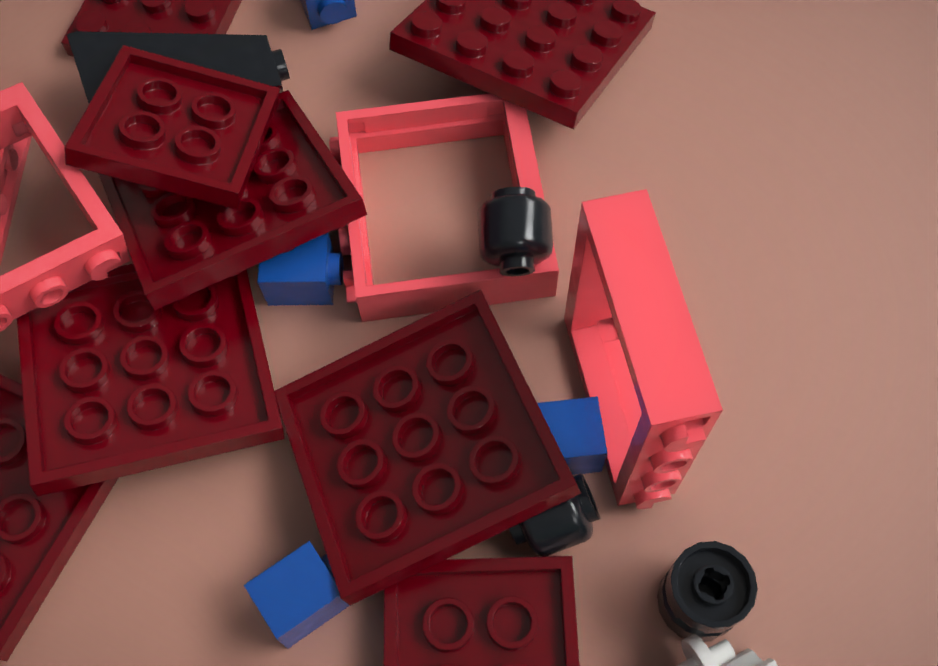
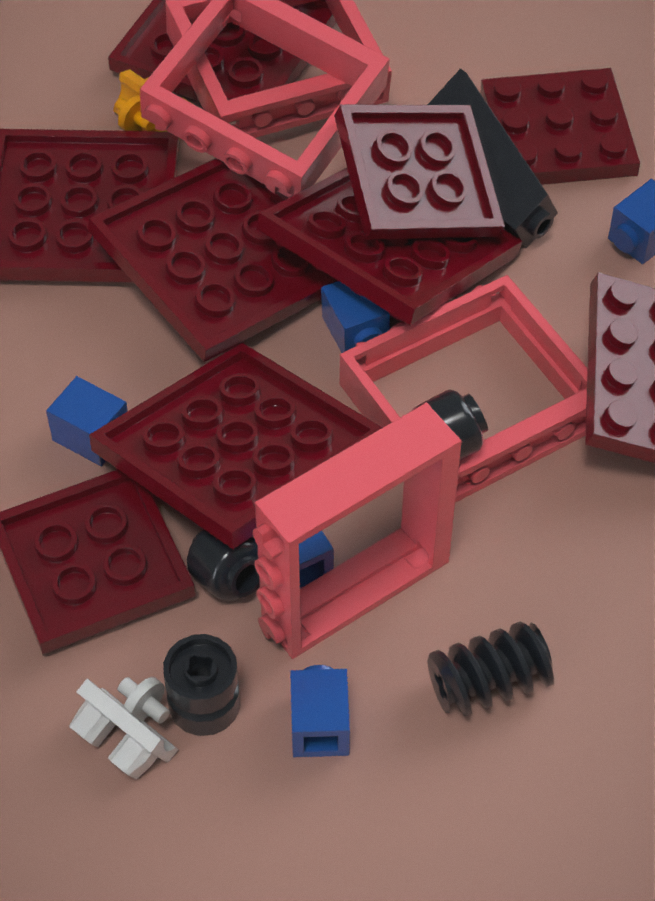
camera: 65 degrees right, 10 degrees down
none -> blue brick [290,665,350,757]
none -> black piece [427,621,554,716]

